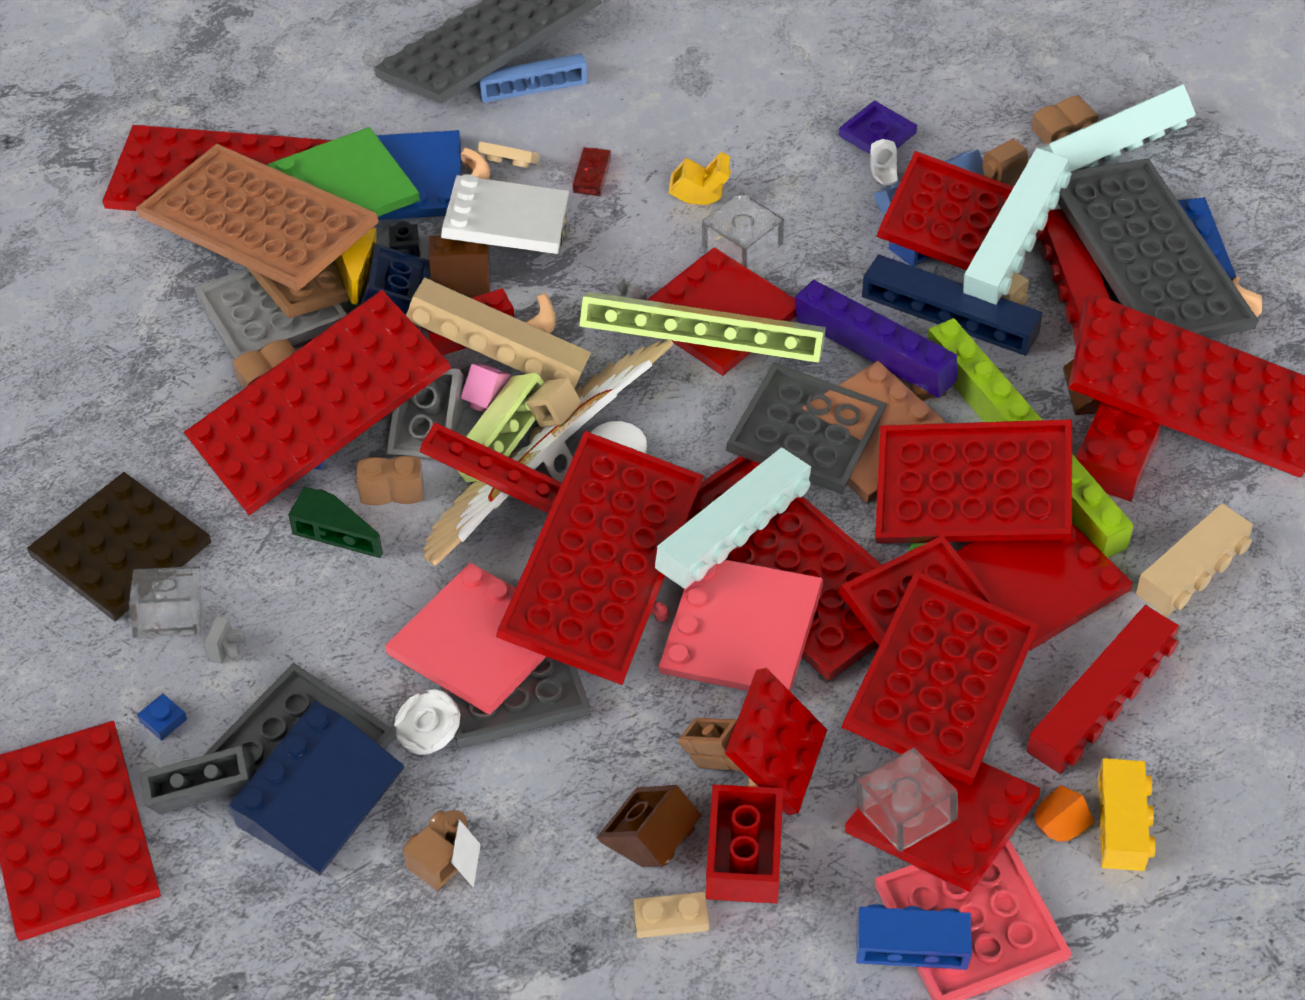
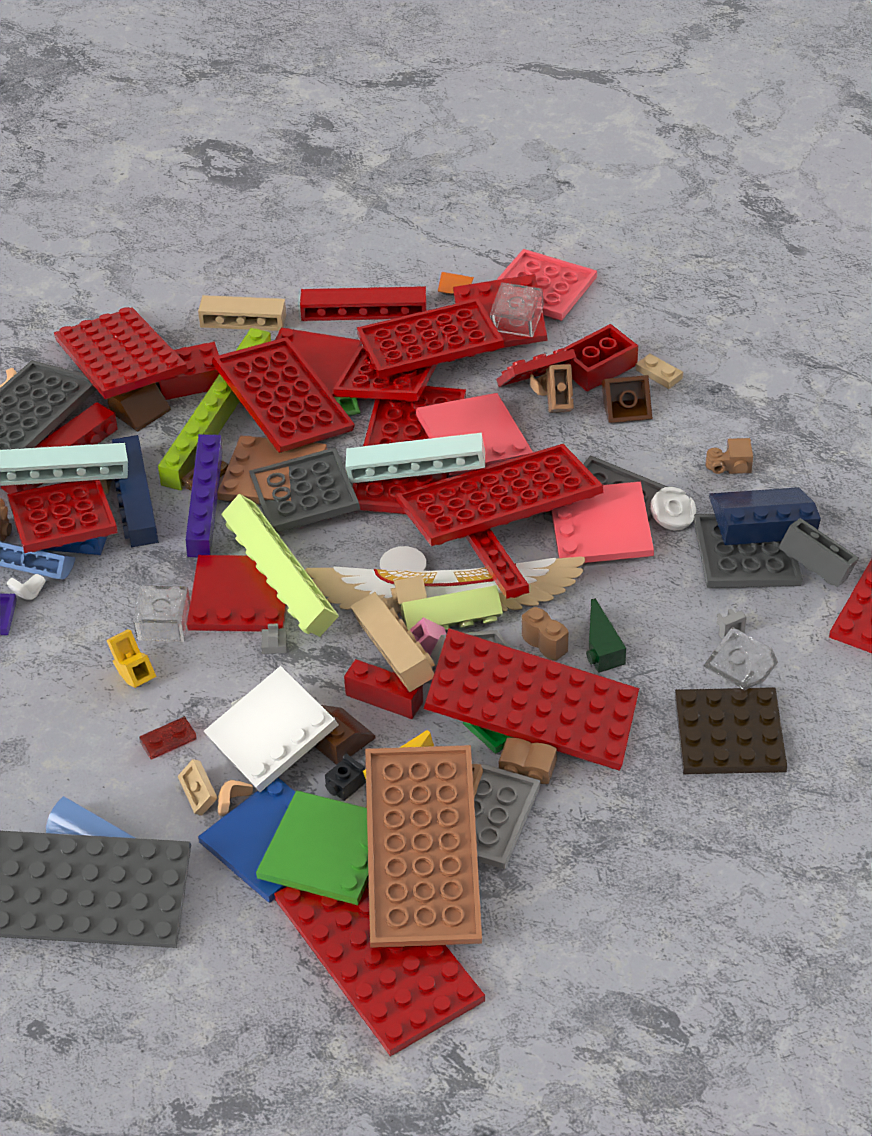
camera: 130 degrees left, 5 degrees down
blue plate [137,694,187,741] -> none
dark blue slope [360,243,430,328] -> none
white sticker [451,819,481,888] -> none
light nougat hair [525,293,556,334] -> none
blue brick [856,904,972,970] -> none
yellow brick [1098,758,1156,871] -> none

